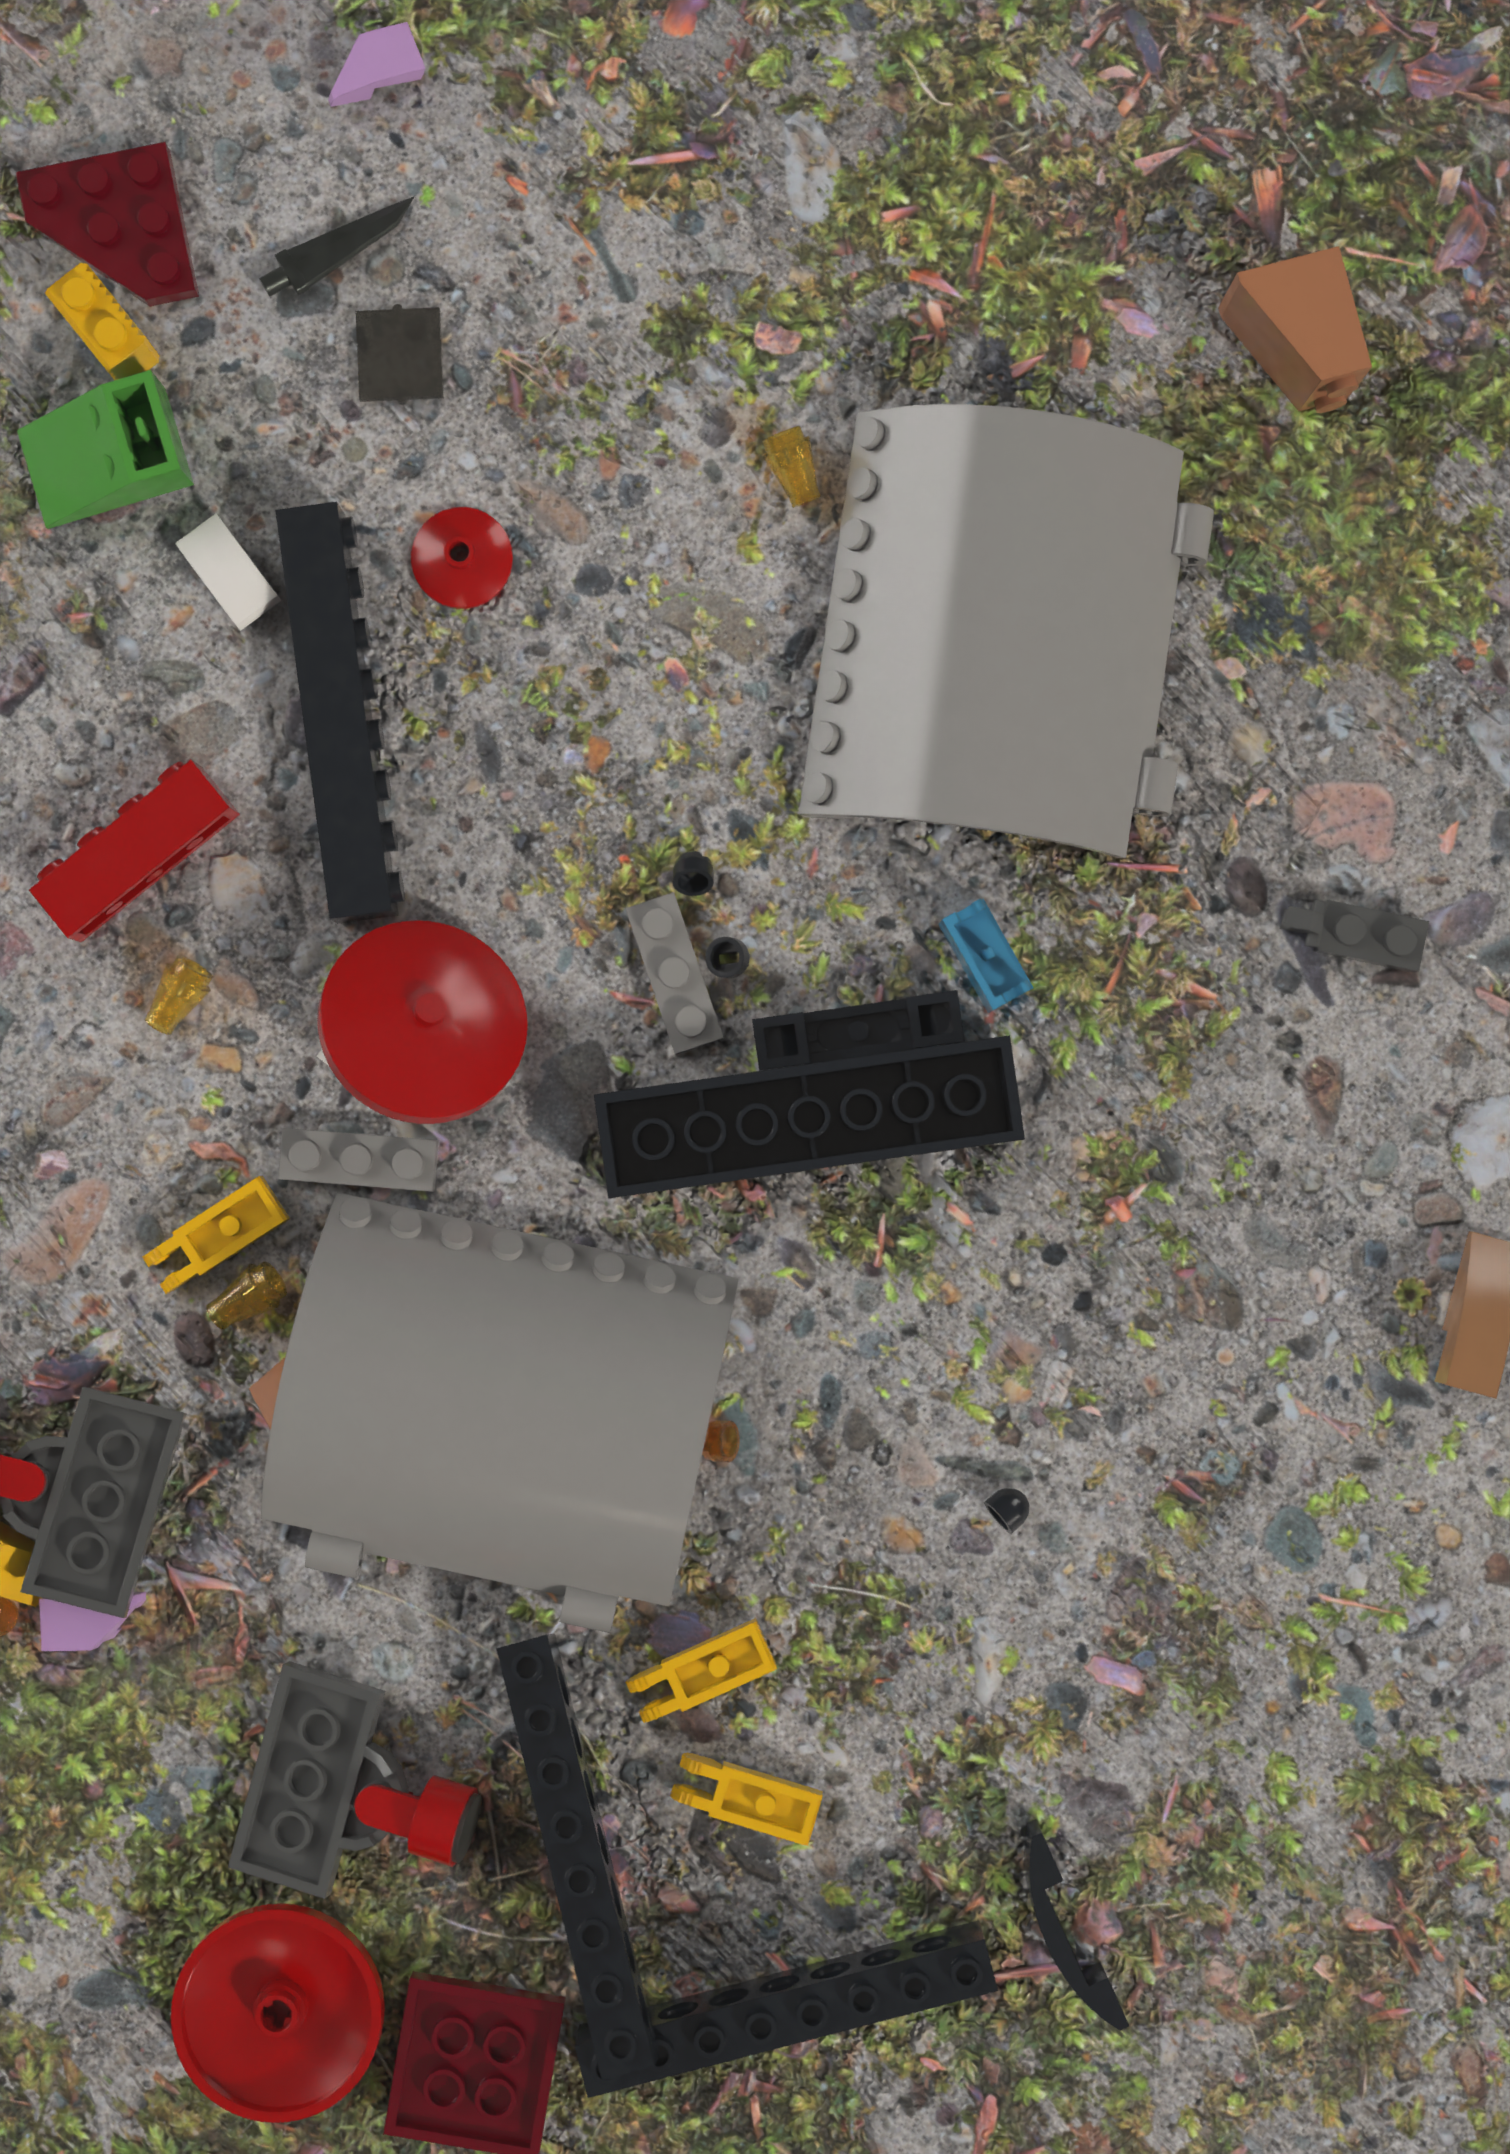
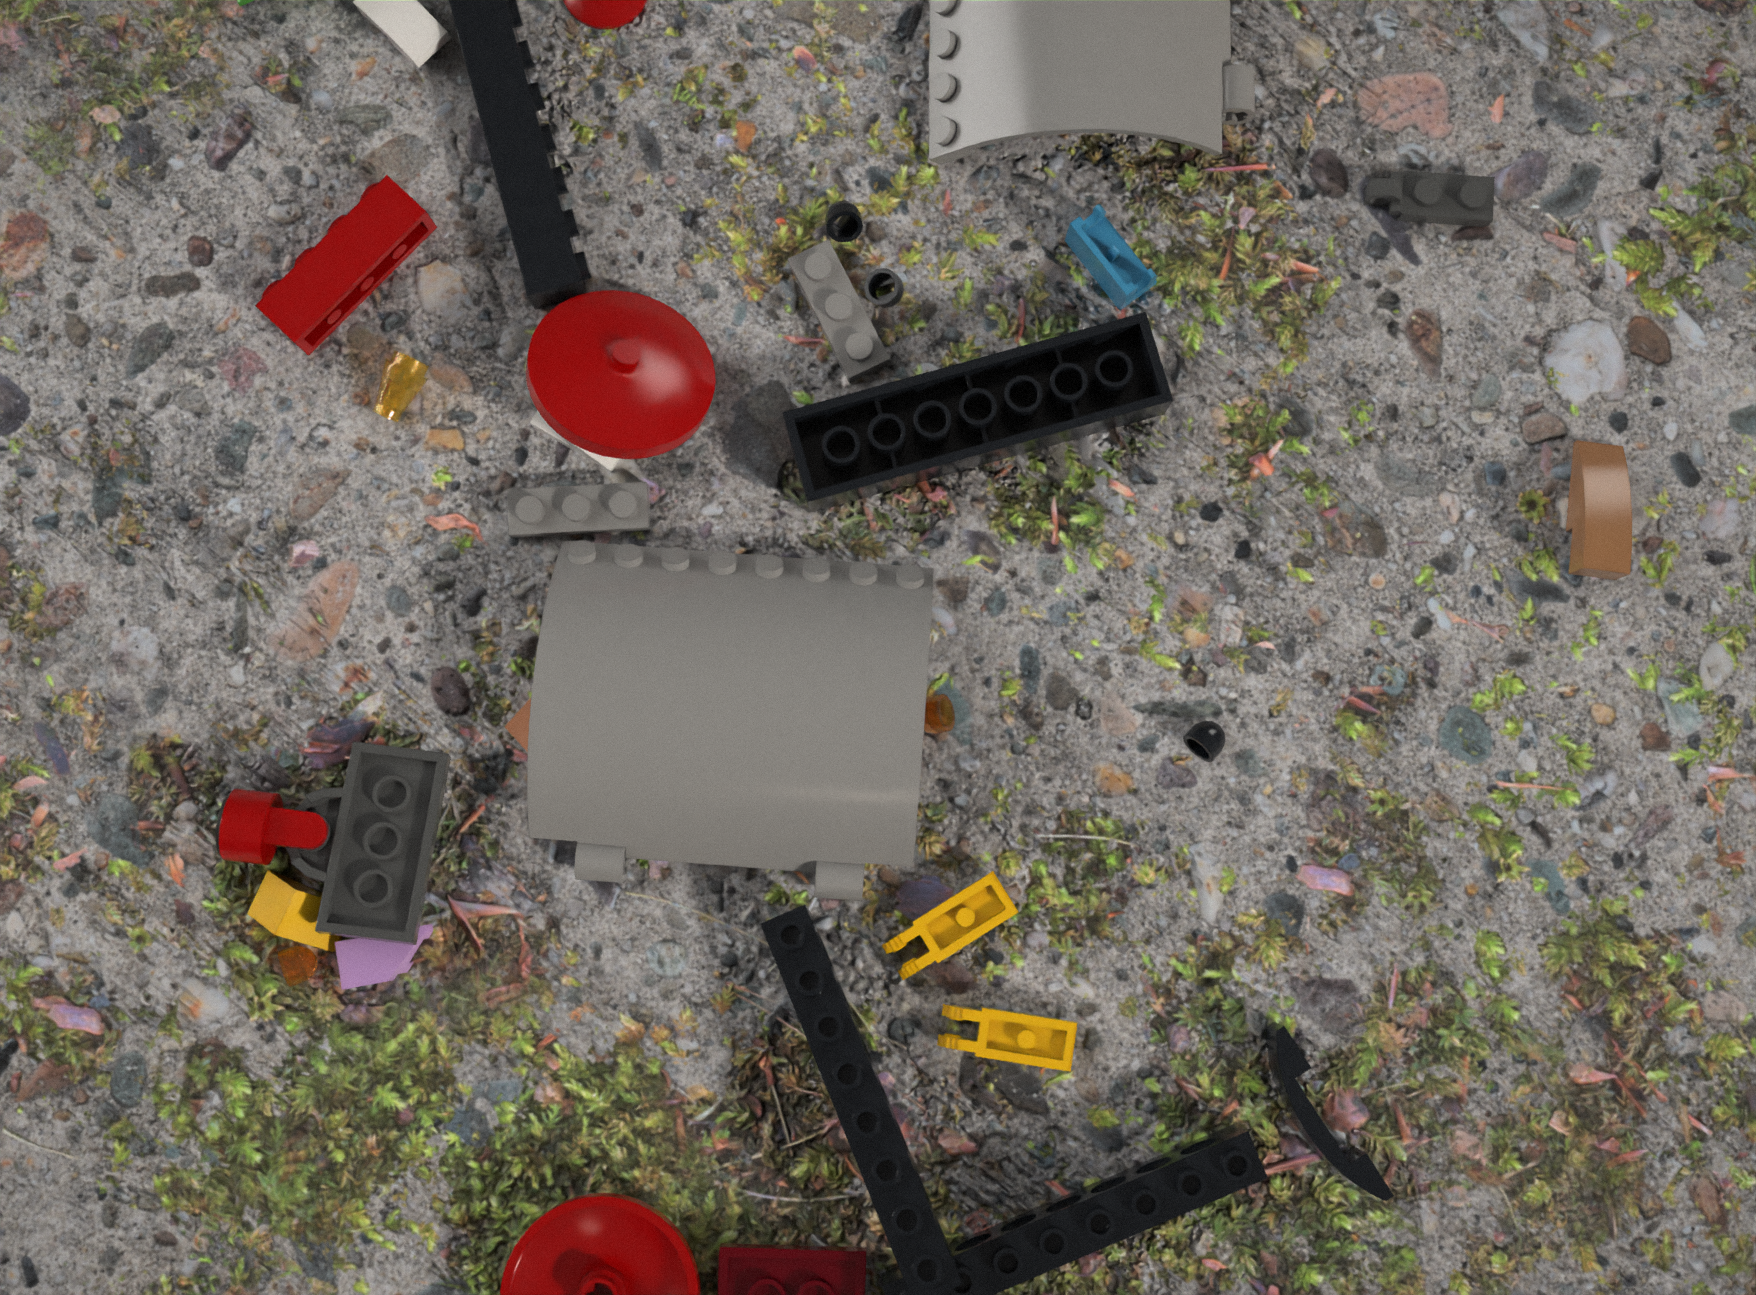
camera: 10 degrees left, 5 degrees down
yellow hinge [142,1176,290,1294] -> none
clear yellow cone [206,1261,287,1330] -> none
dark grey plate [228,1661,482,1899] -> none
black slope [752,990,965,1071] -> none

